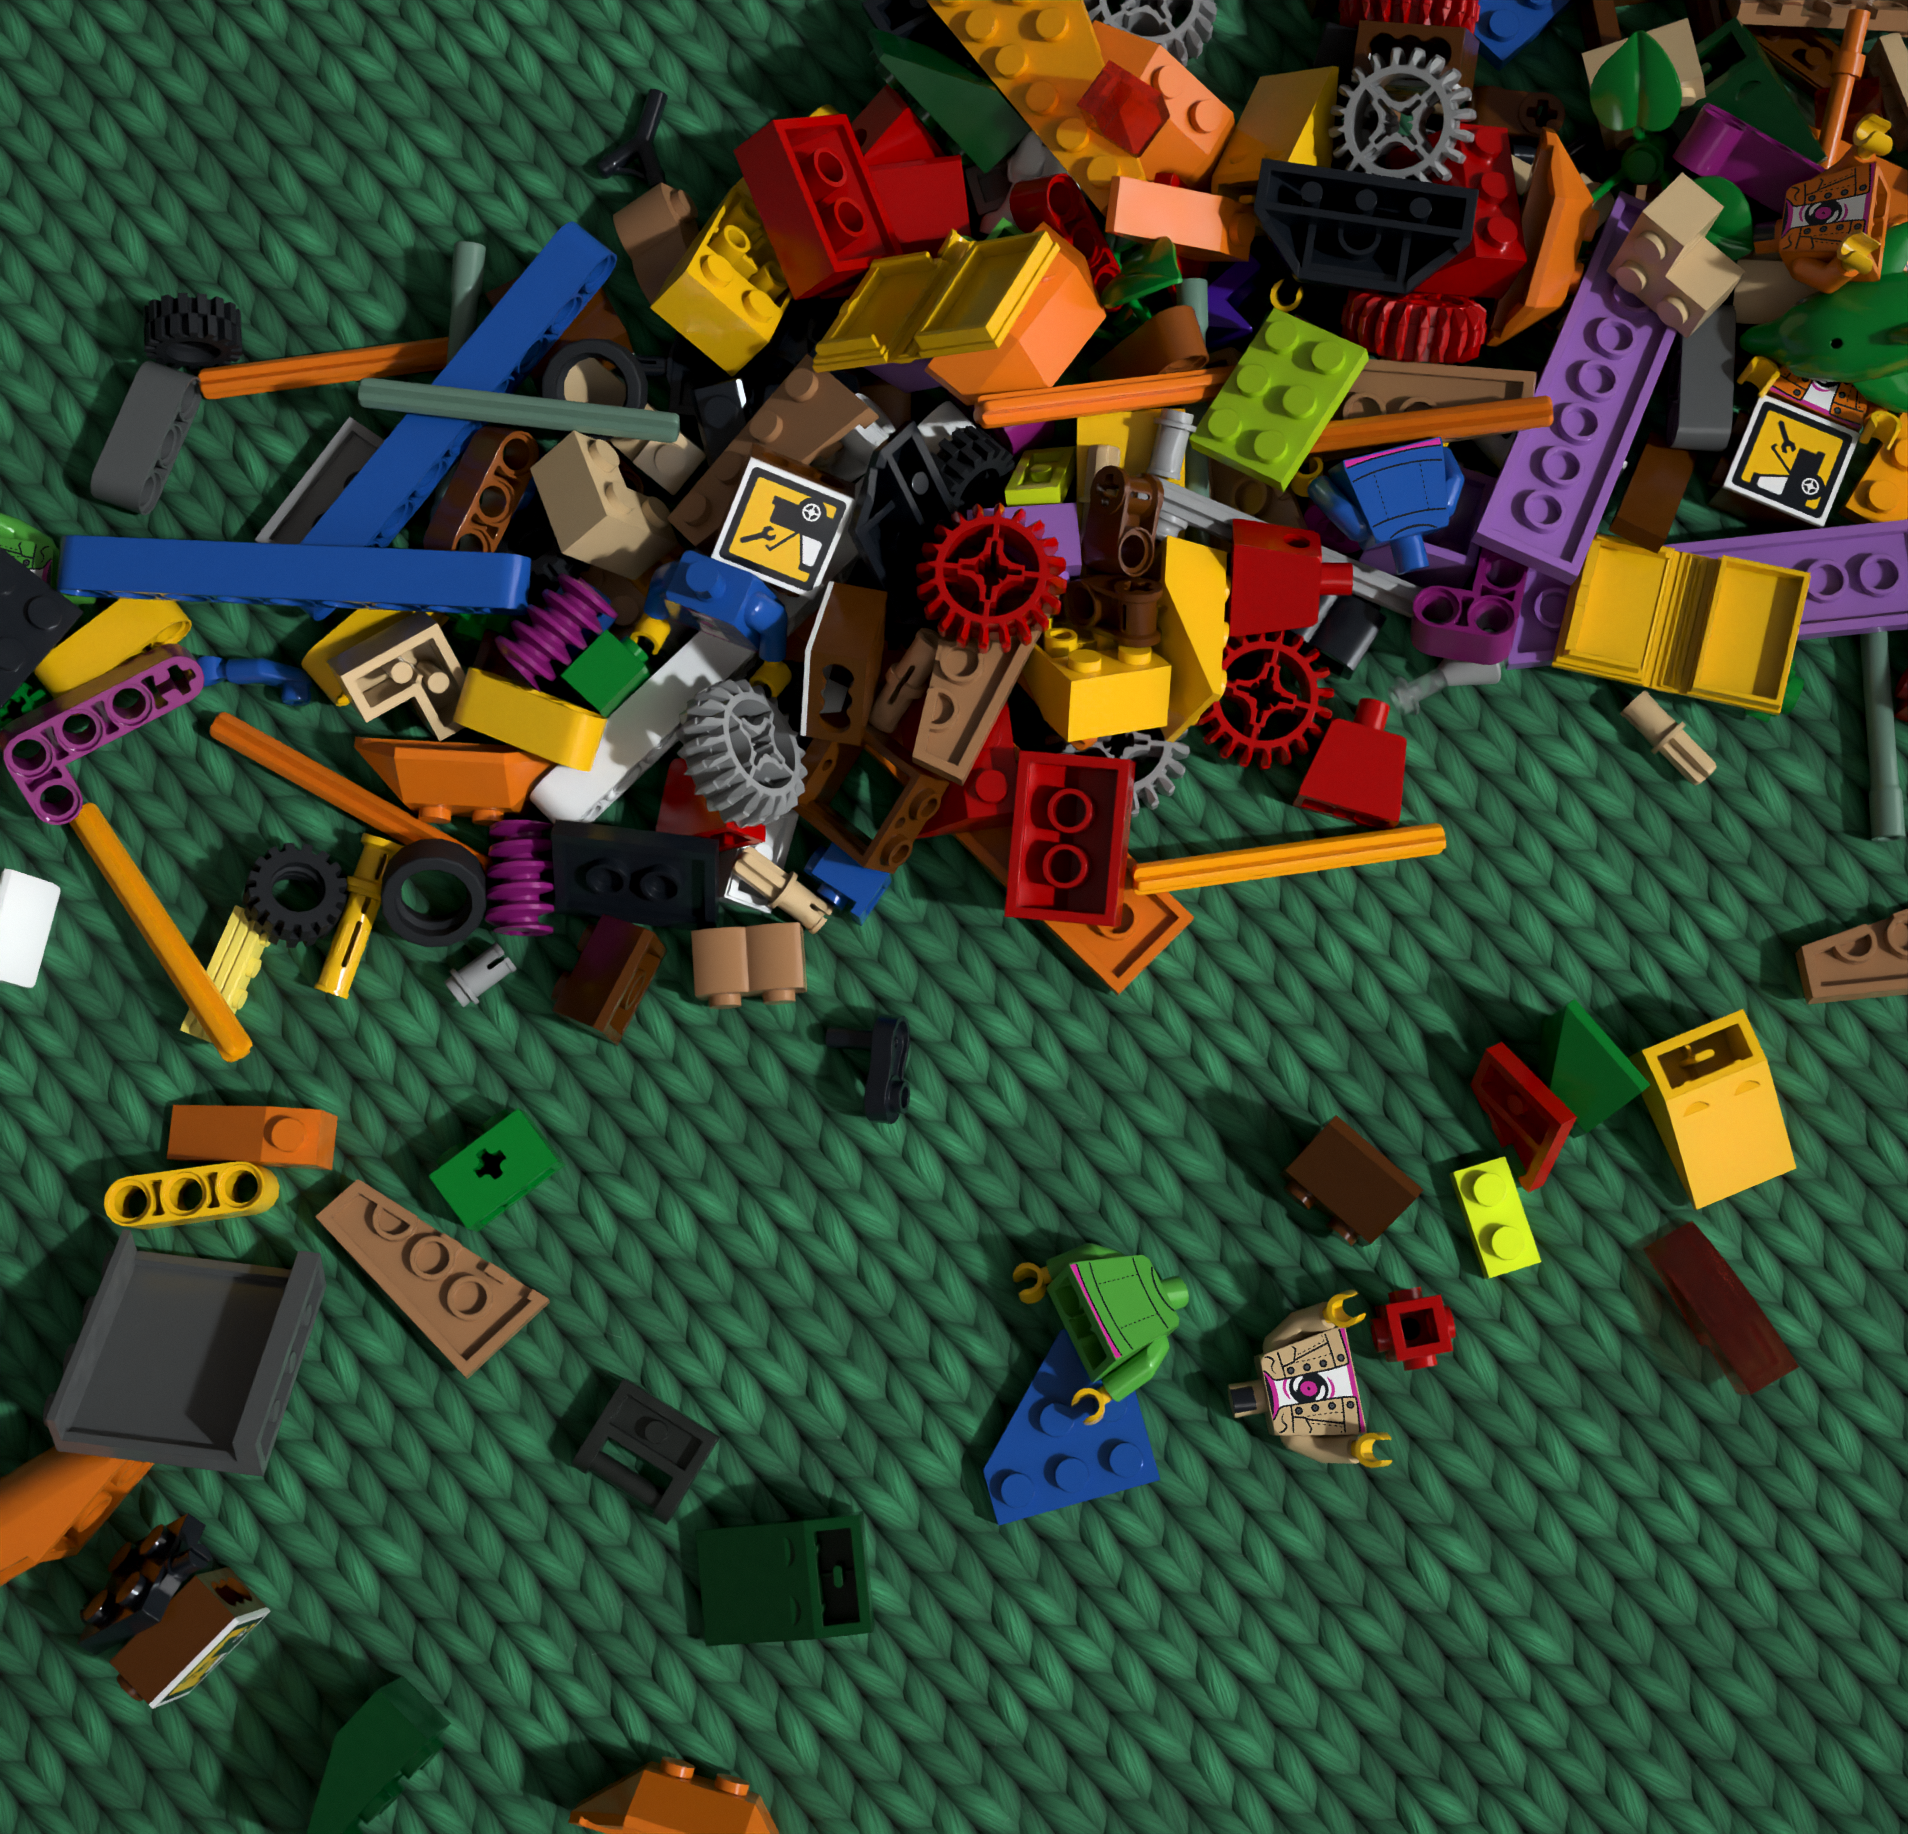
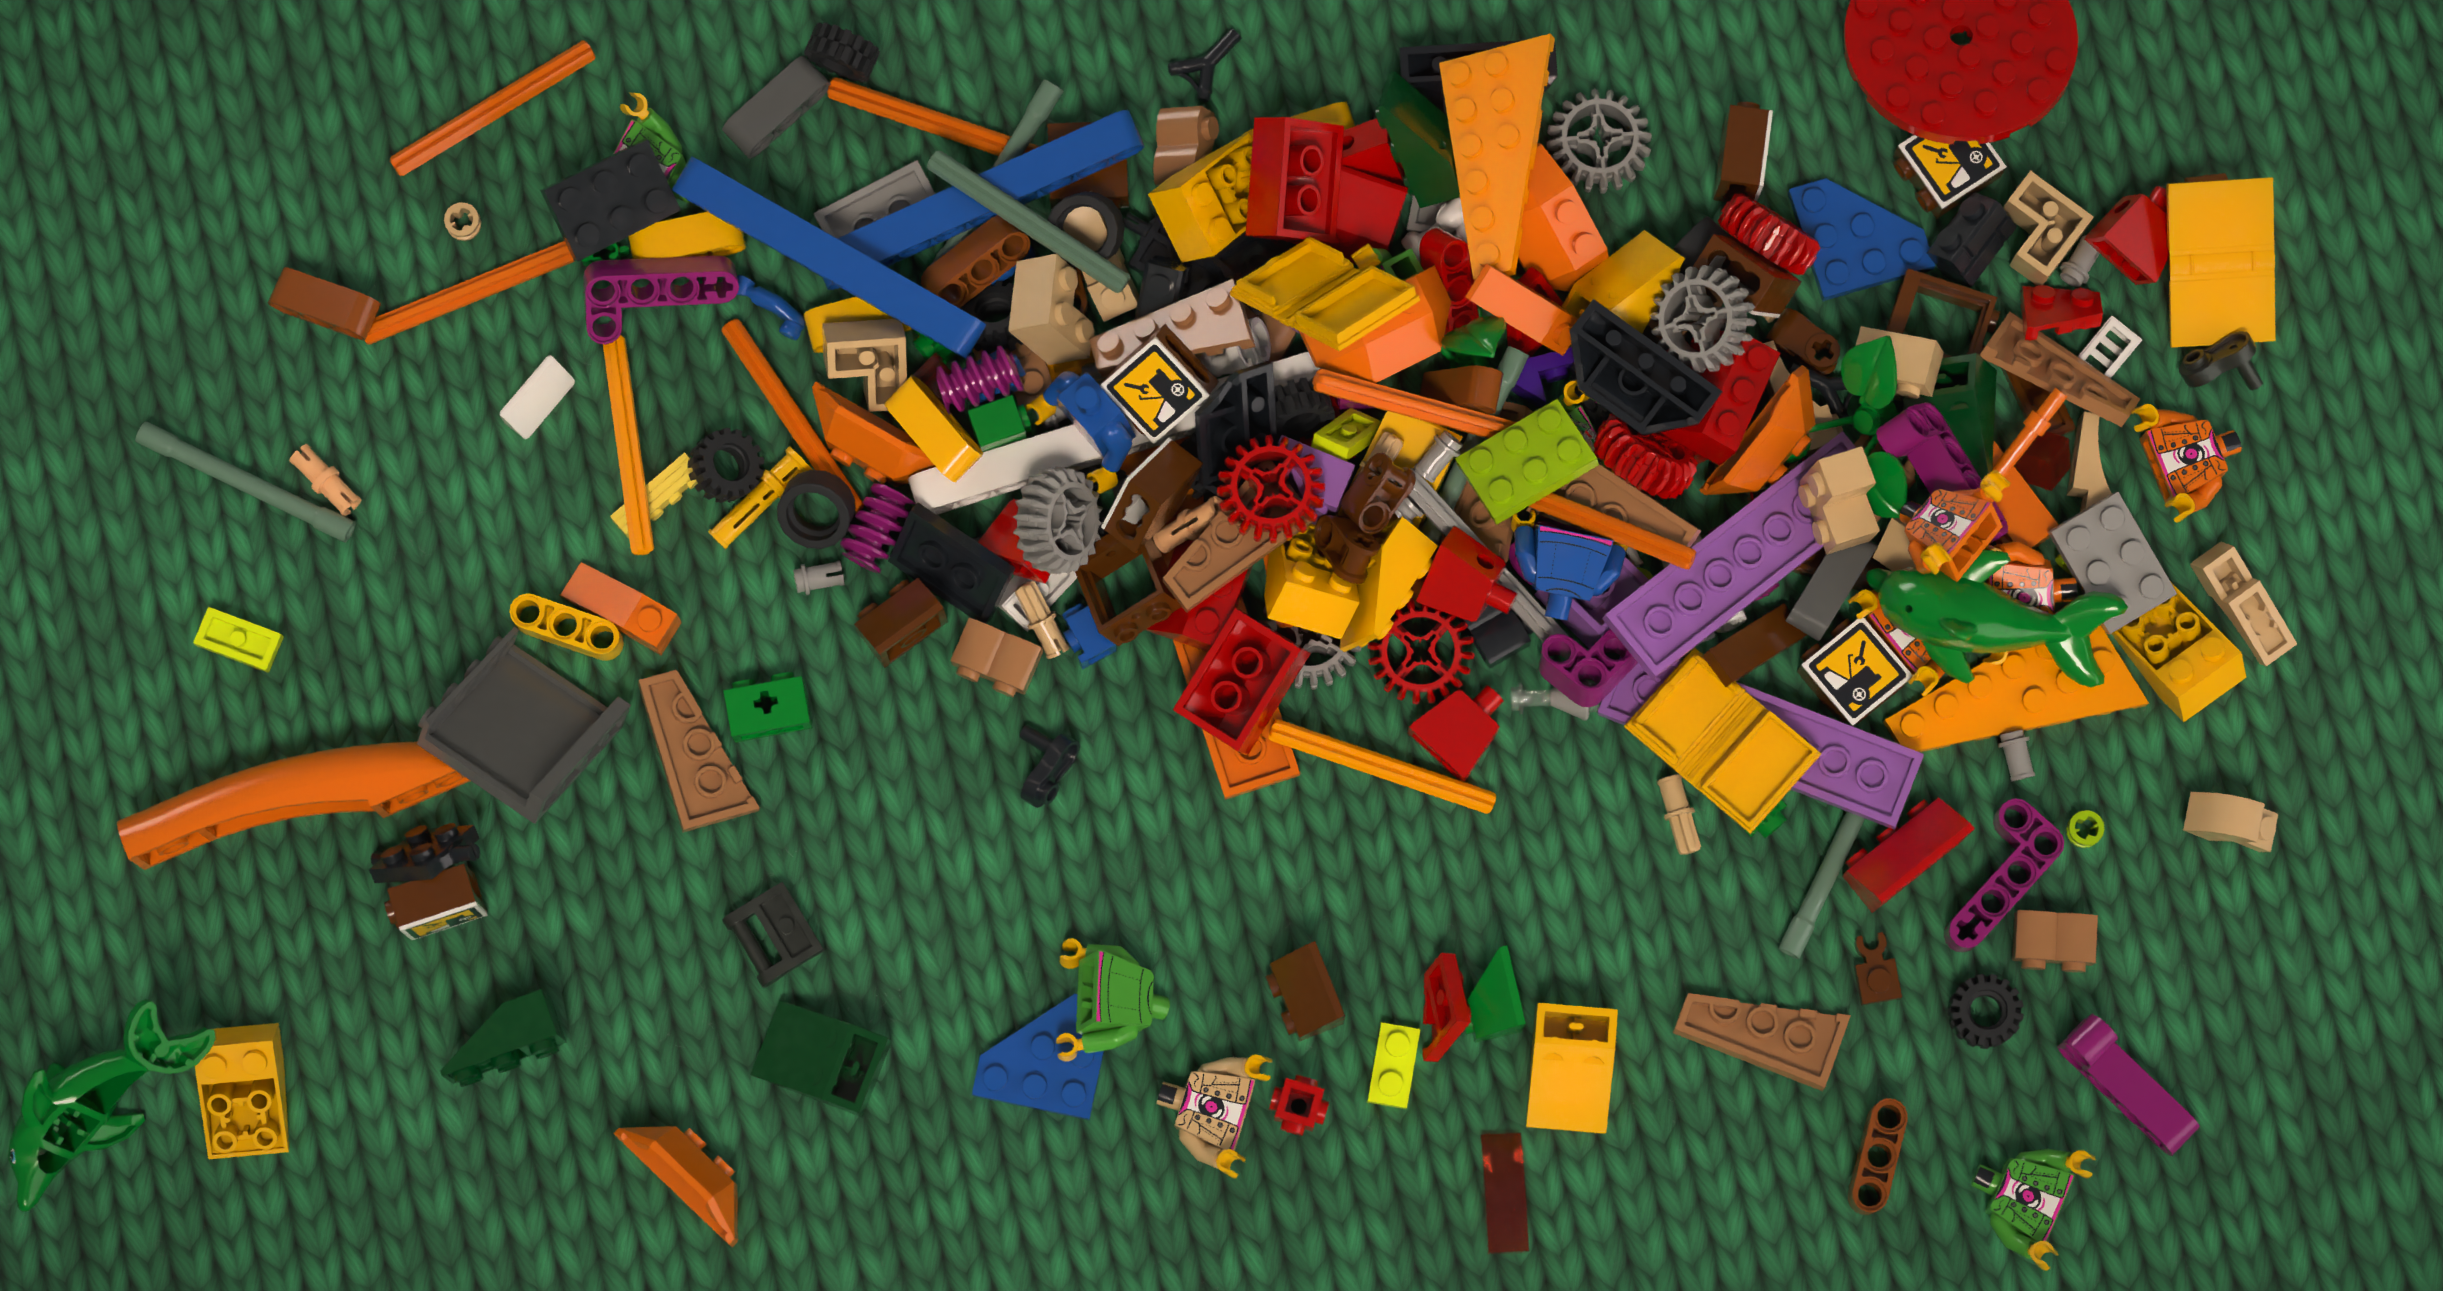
camera: 25 degrees right, 0 degrees up
clear red panel [1076,60,1171,158] -> none

